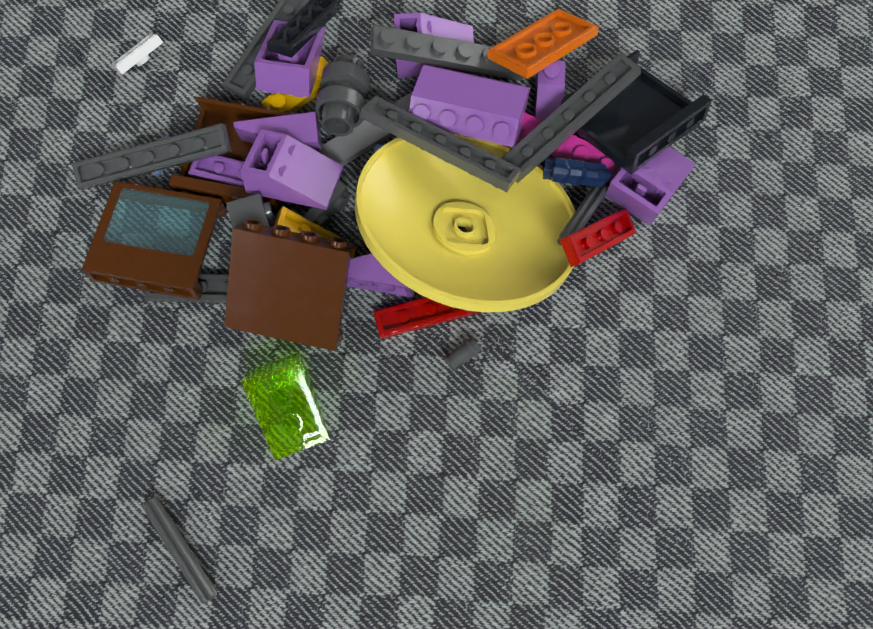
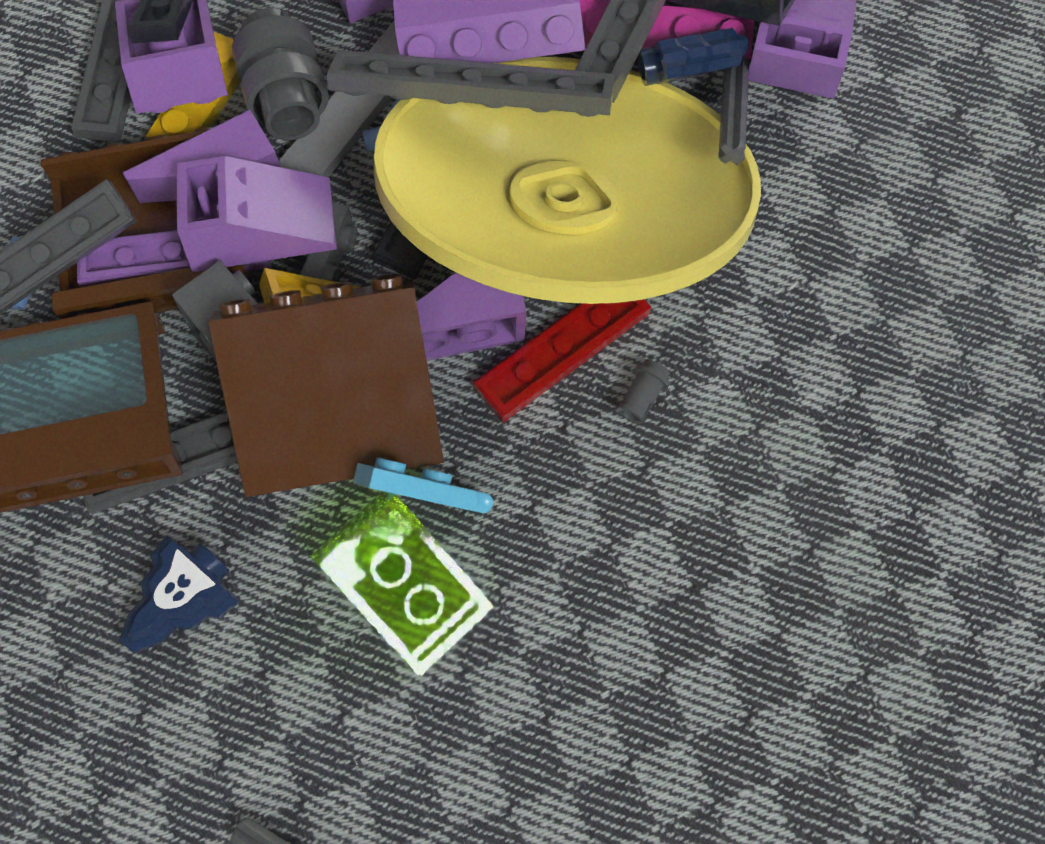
camera: 25 degrees left, 5 degrees down
red tile [560,208,636,267] -> none
none -> dark blue rock [119,536,239,654]
none -> medium azure hinge [353,457,493,513]

